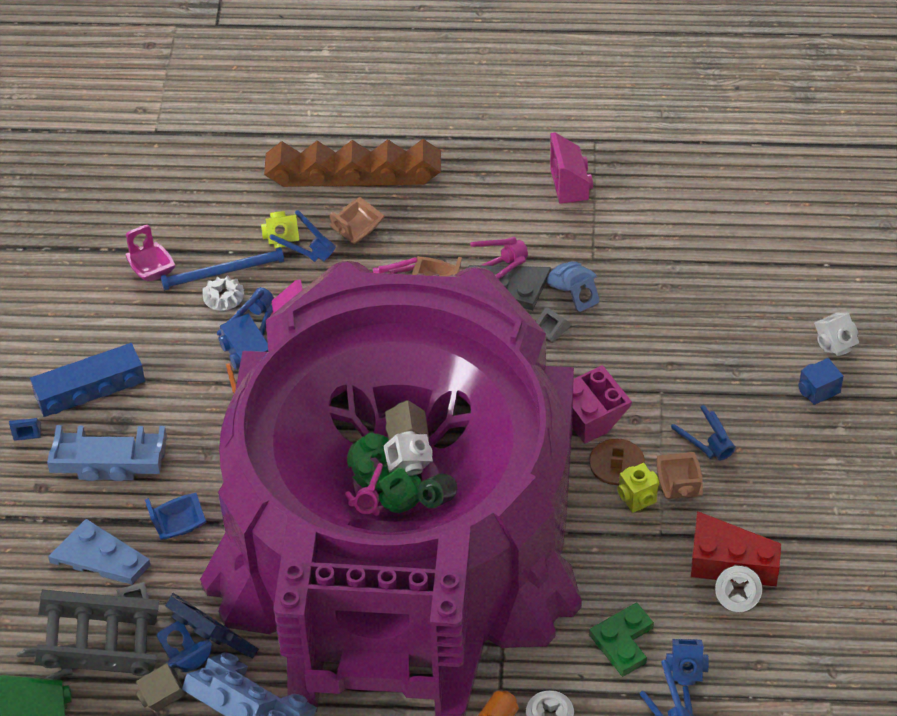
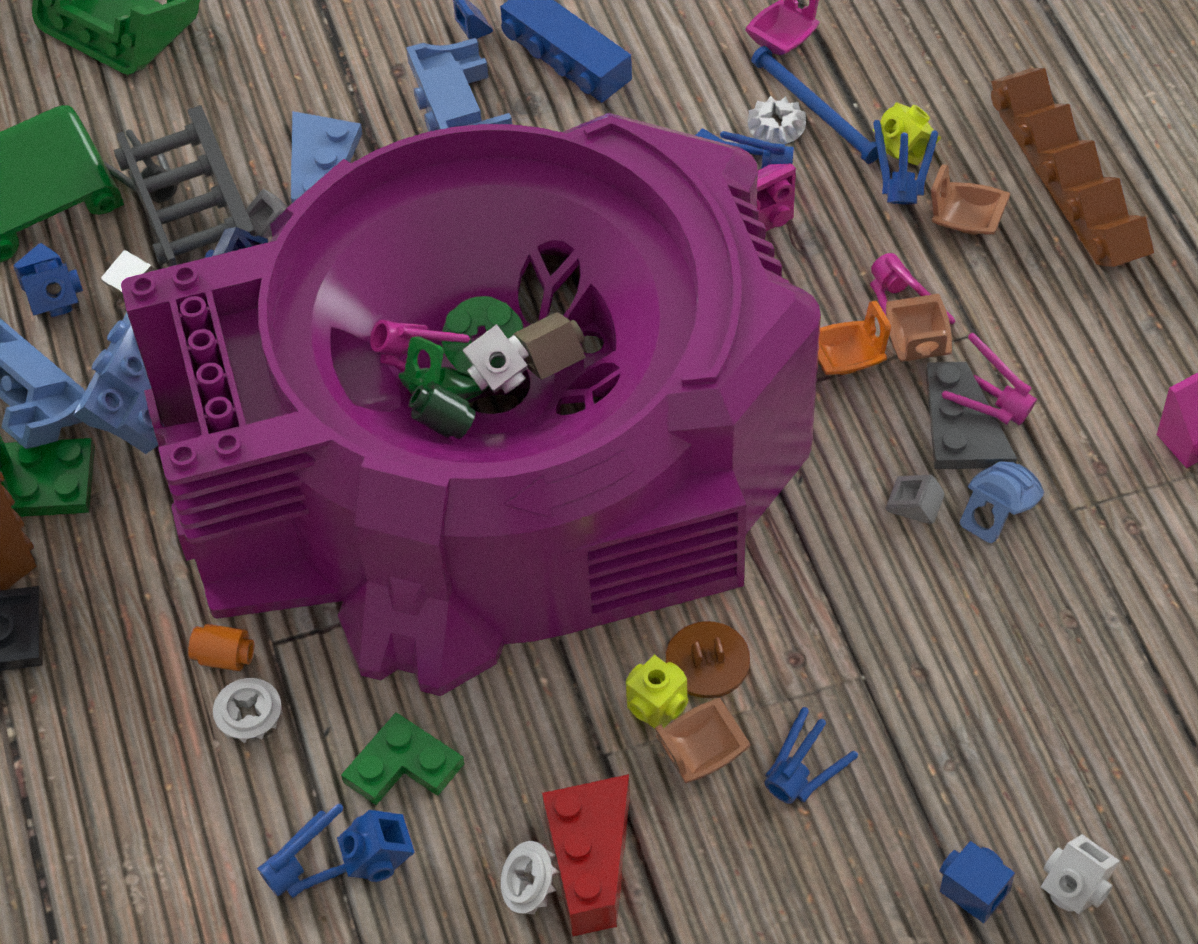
camera: 70 degrees right, 5 degrees up
dark pink slope [572,365,632,444] -> none

